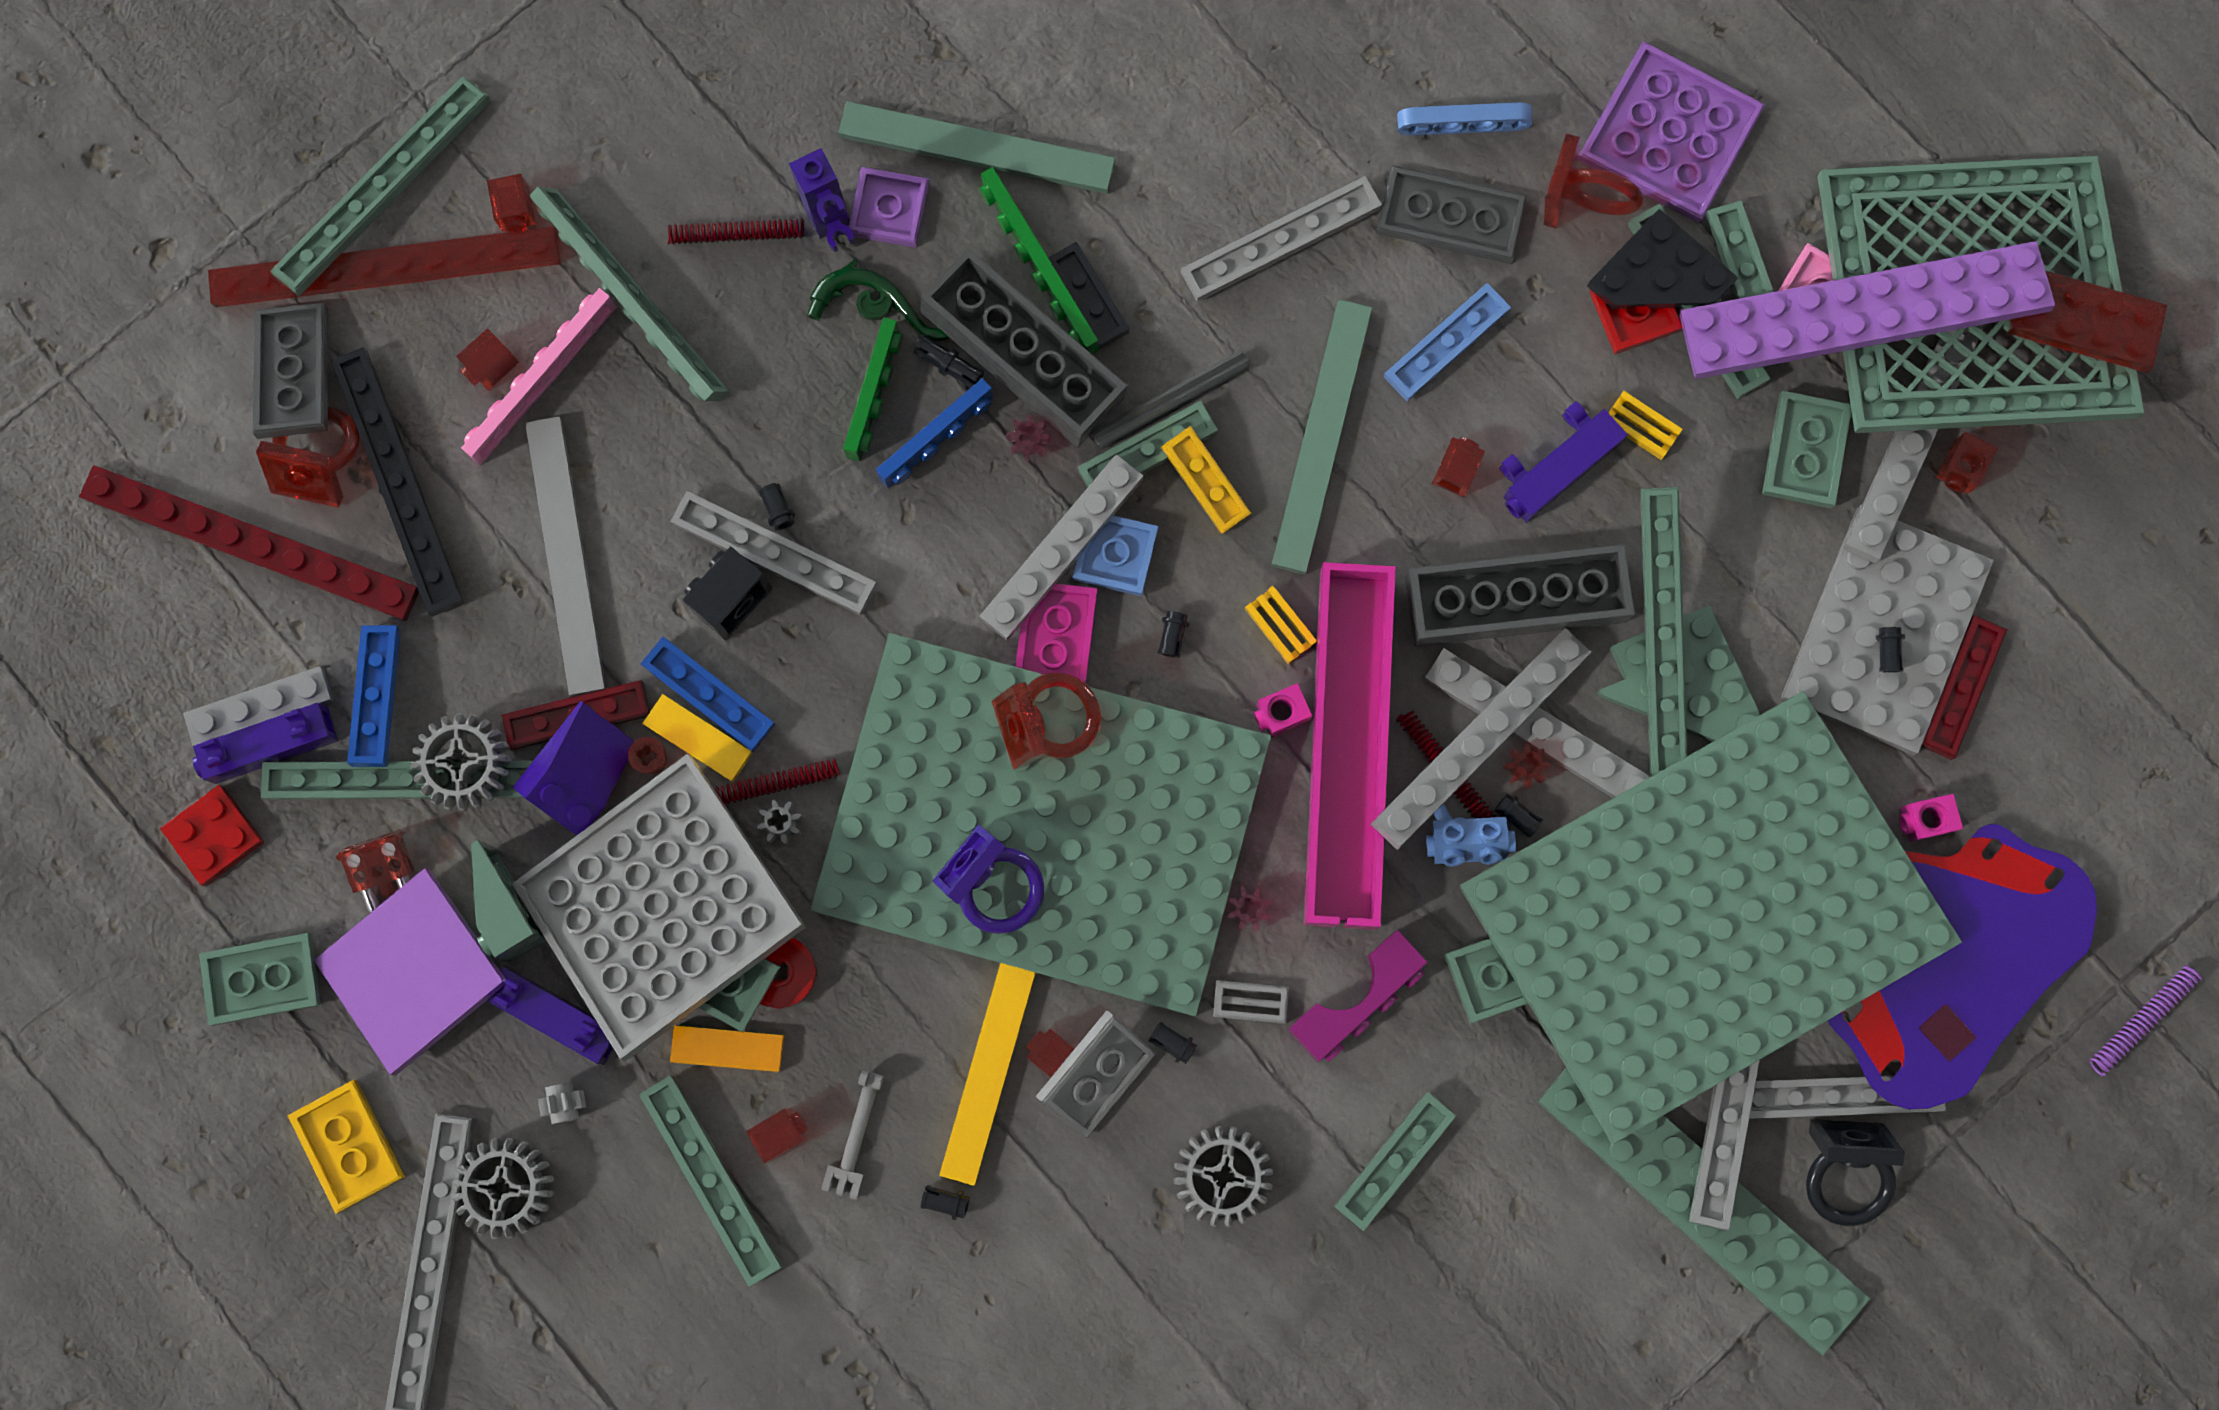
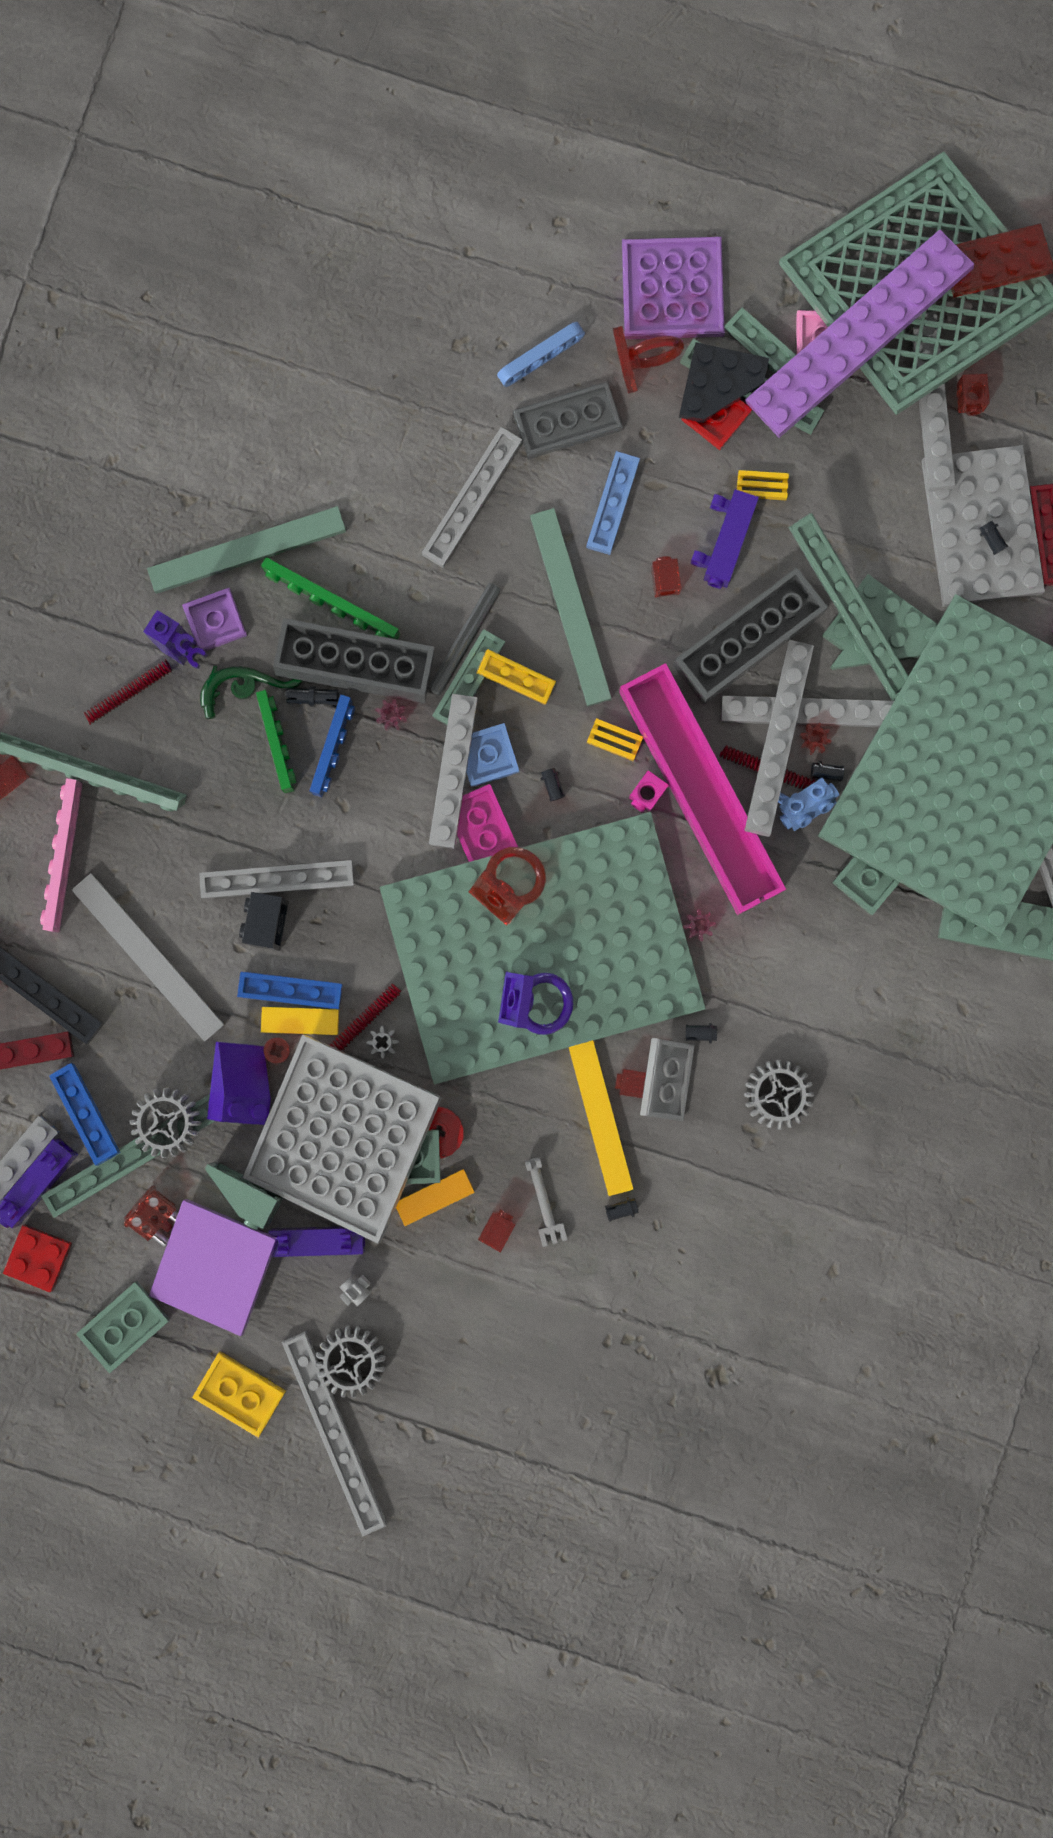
camera: 25 degrees left, 5 degrees up
clear red brick [456,328,519,391] -> none
dark red tile [501,680,650,751] -> none
sand green plate [639,1075,783,1287] -> none
black pin [759,483,795,531] -> none
black plate [1048,242,1129,350] -> none
light grey tile [1213,980,1289,1024] -> none
magenta arch [1287,930,1427,1062] -> none
sand green plate [1333,1092,1456,1231] -> none
sand green plate [1762,391,1851,509] -> none

